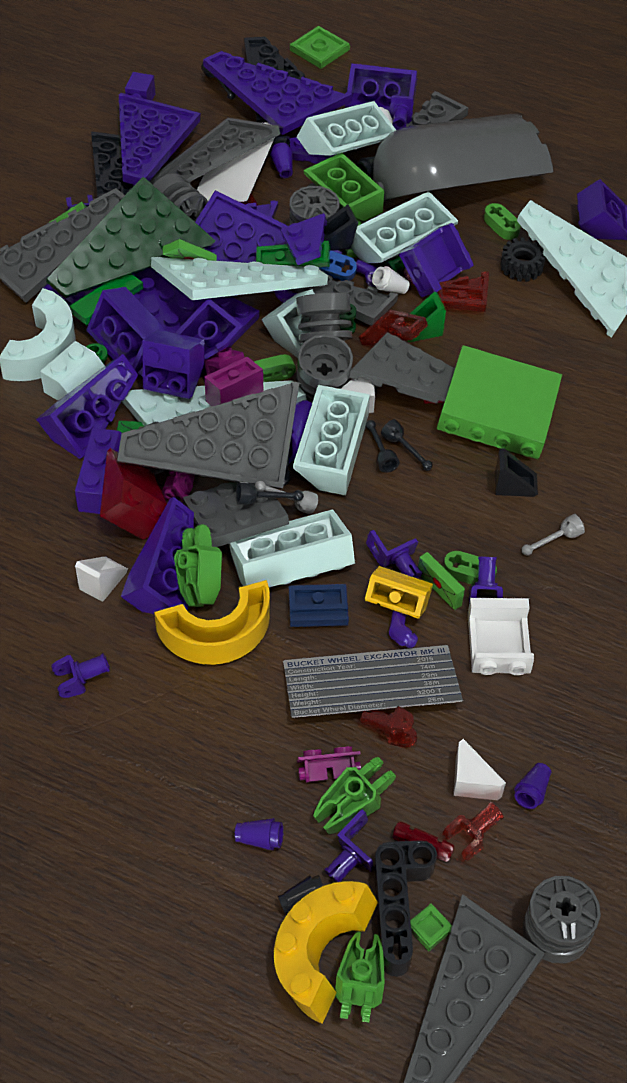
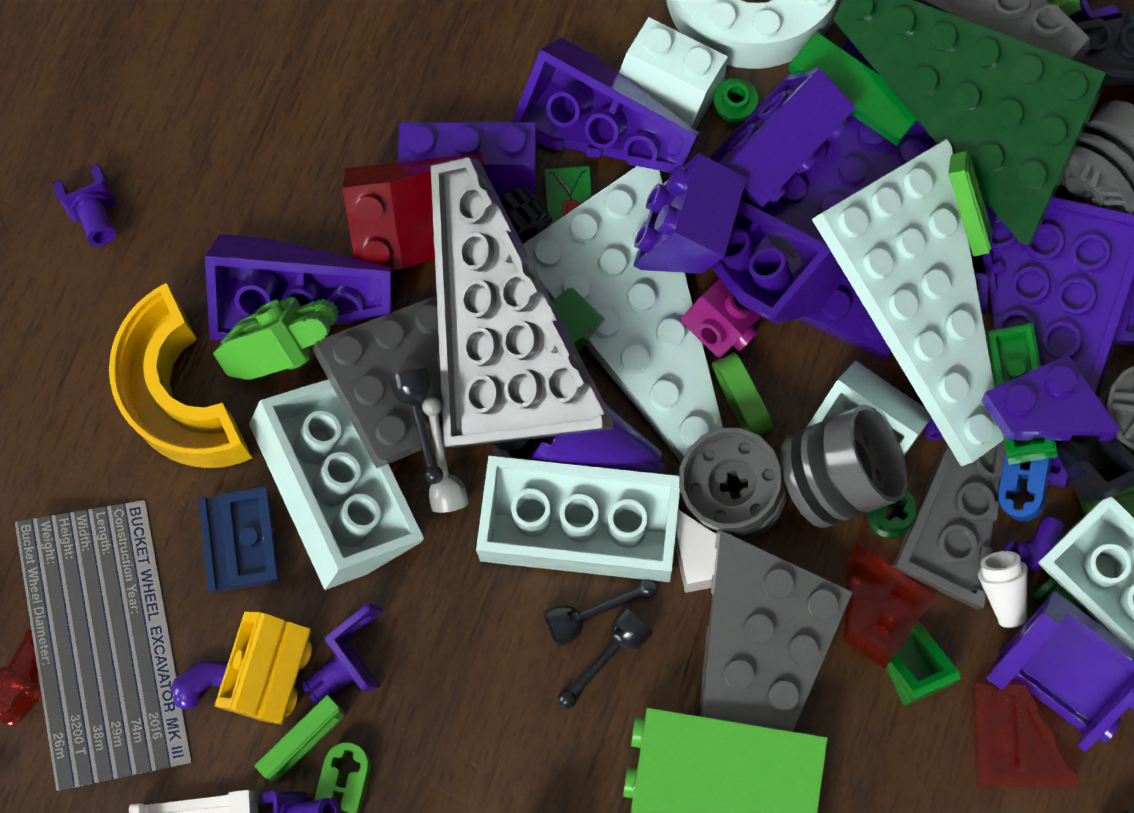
camera: 90 degrees right, 20 degrees up
white slope [75,557,128,602] -> none
magenta panel [204,357,264,406] -> none

